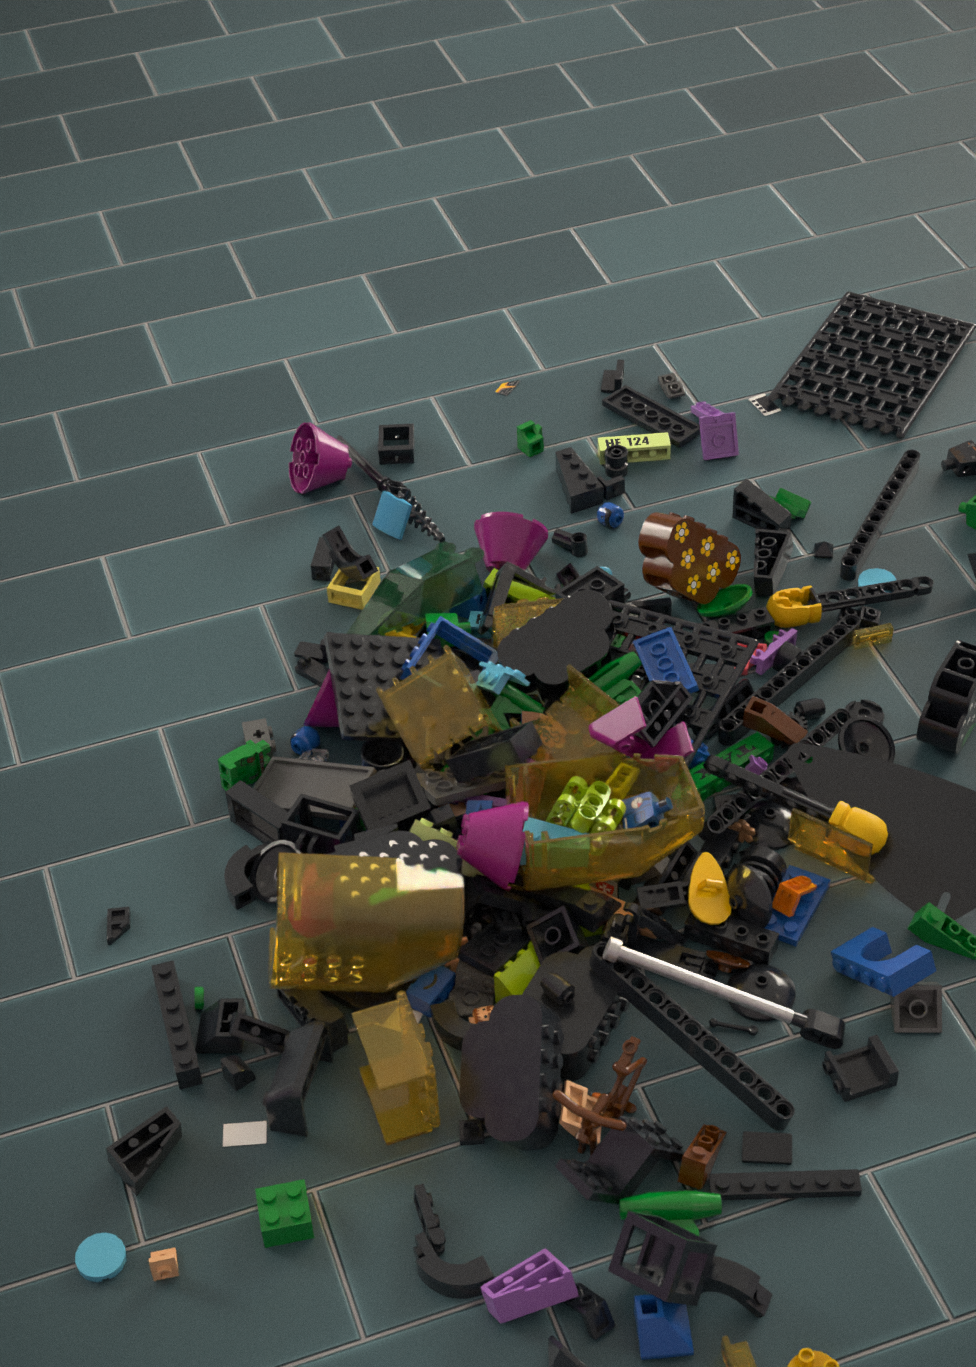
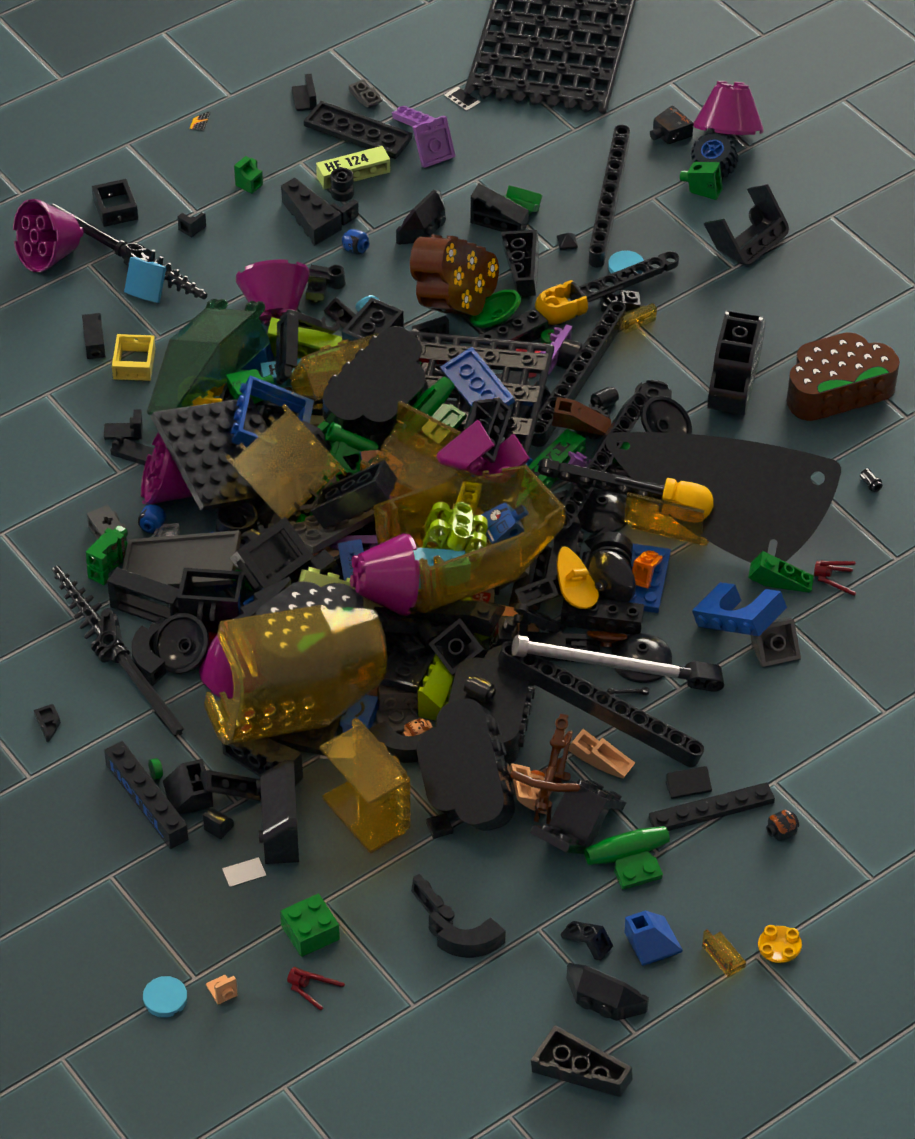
camera: 20 degrees left, 5 degrees up
black wedge [106,1106,182,1196] -> none
black arch [322,526,378,581] -> none
medium azure bracket [475,661,530,695] -> none
medium lavender wedge [480,1248,579,1324] -> none
black piece [608,1211,717,1306] -> none
reddish brown slope [677,1124,727,1190] -> none
black arch [701,1256,773,1318] -> none
medium nougat plant [728,819,755,843] -> none
black panel [822,1035,899,1102] -> none
none -> black piece [52,566,184,737]
none -> black panel [177,212,206,238]
none -> dark red plant [287,967,345,1010]
none -> black bracket [306,275,327,302]
none -> black wedge [396,189,446,245]
none -> light nougat slope [569,729,635,778]
none -> black head [766,810,799,841]

